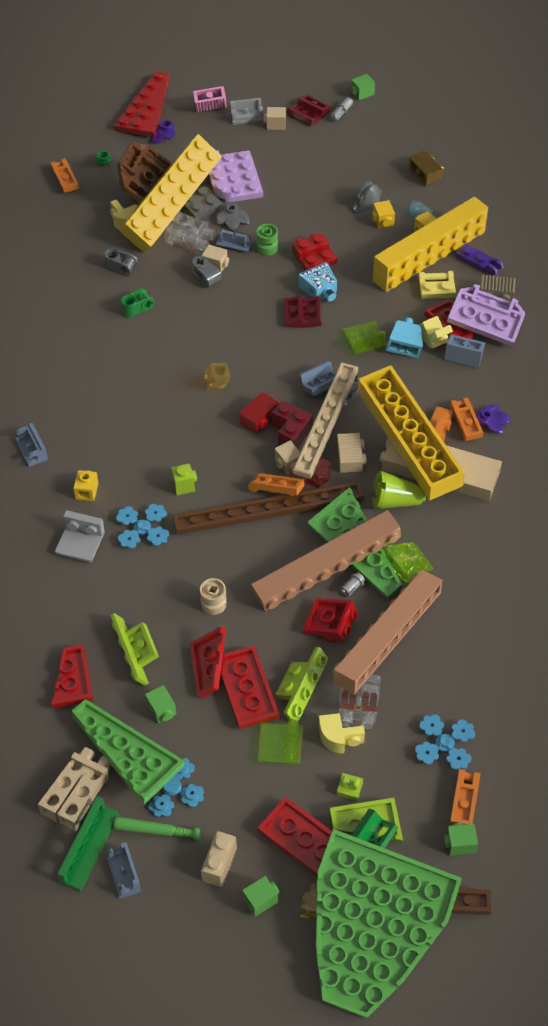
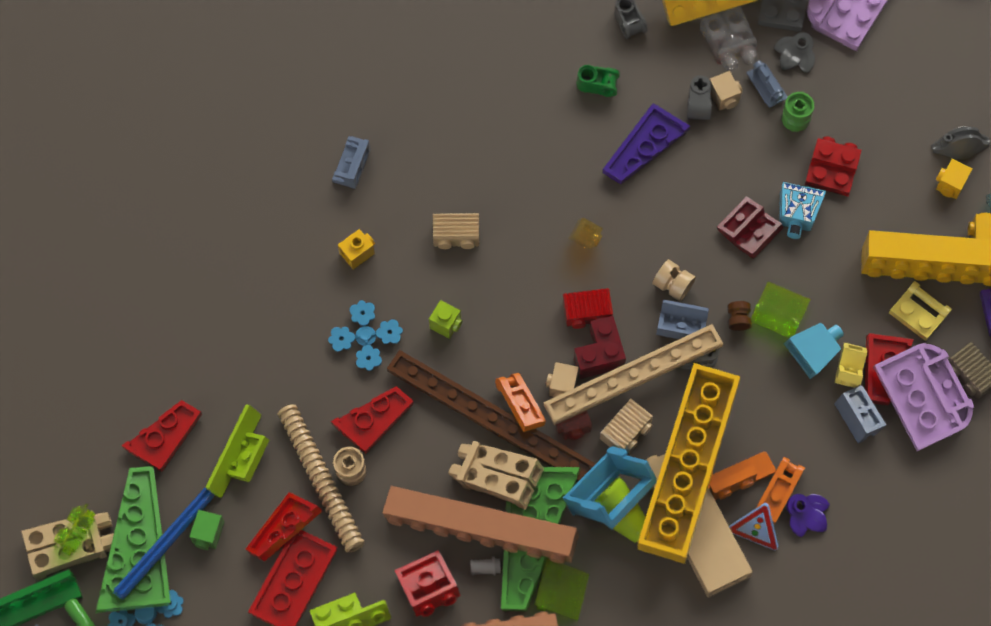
camera: 45 degrees right, 15 degrees up
light grey bracket [55,510,105,563] -> none
none -> clear neon green hinge [53,503,96,556]
none -> blue axle [113,488,214,600]
none -> tan piece [277,404,365,552]
none -> red wing [331,386,414,454]
none -> tan brick [433,213,479,249]
none -> tan hips [448,441,544,510]
none -> dark azure piece [563,446,657,529]
none -> dark purple wing [602,103,690,184]
none -> tan wheel [652,259,696,302]
none -> reddish brown wheel [727,301,752,331]
none -> piece [729,503,778,550]

